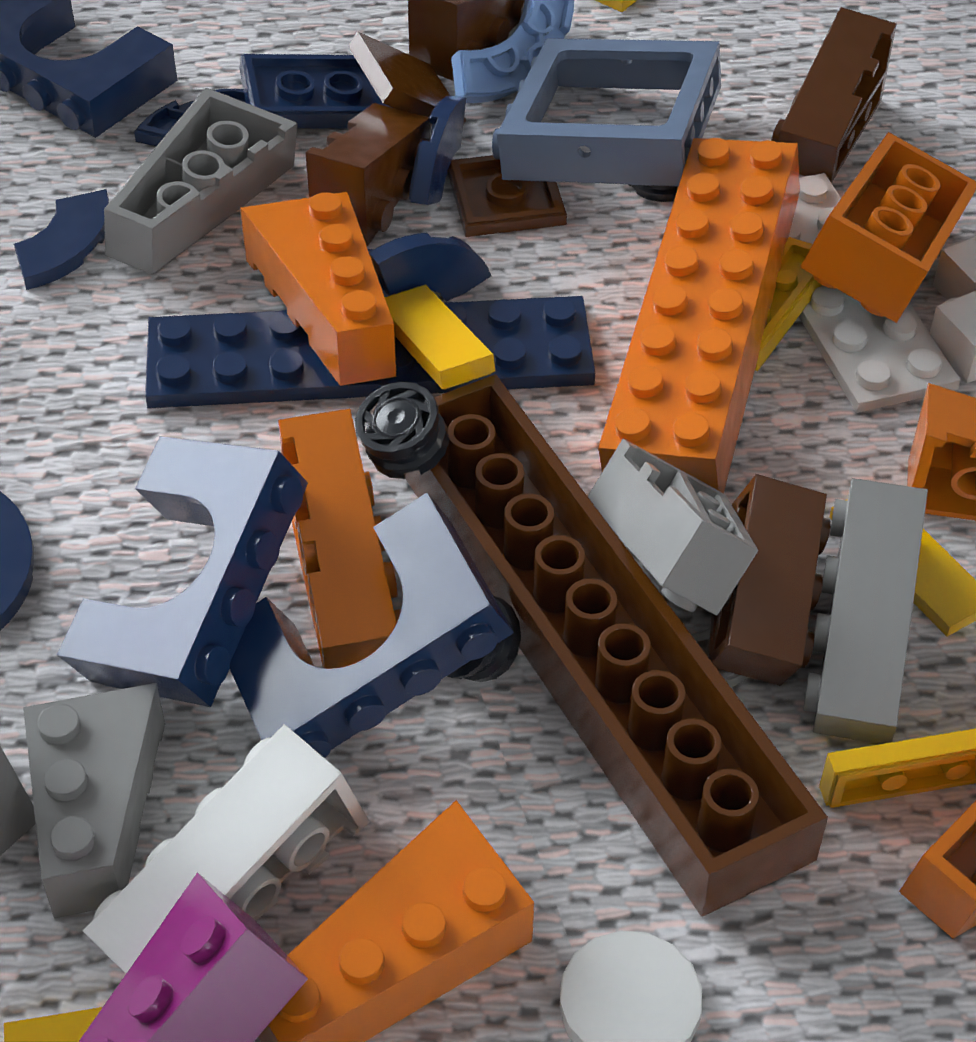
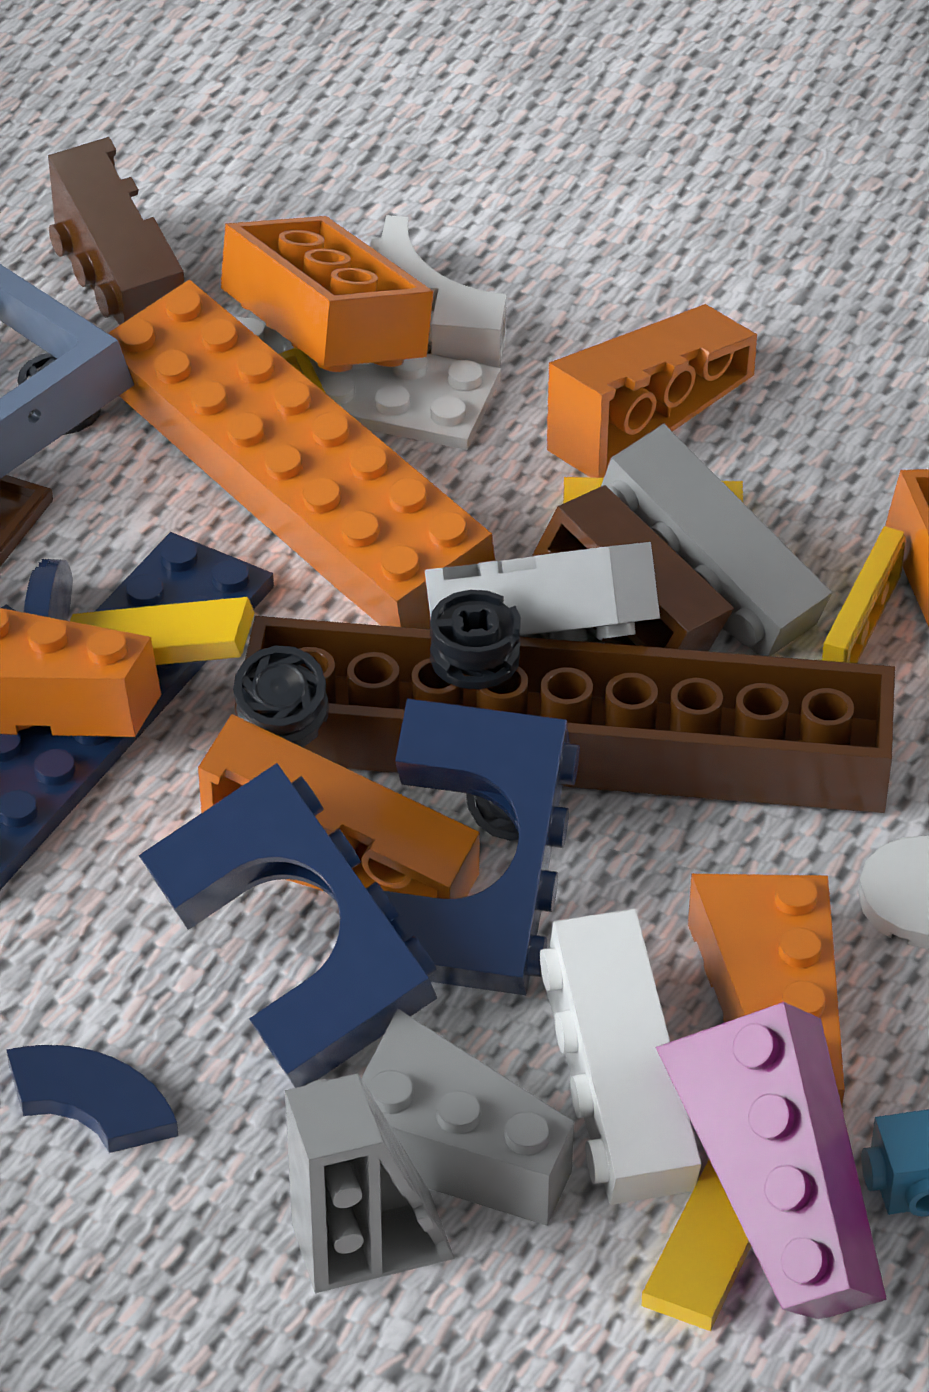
camera: 55 degrees left, 5 degrees down
none -> black wheel [430,589,521,689]

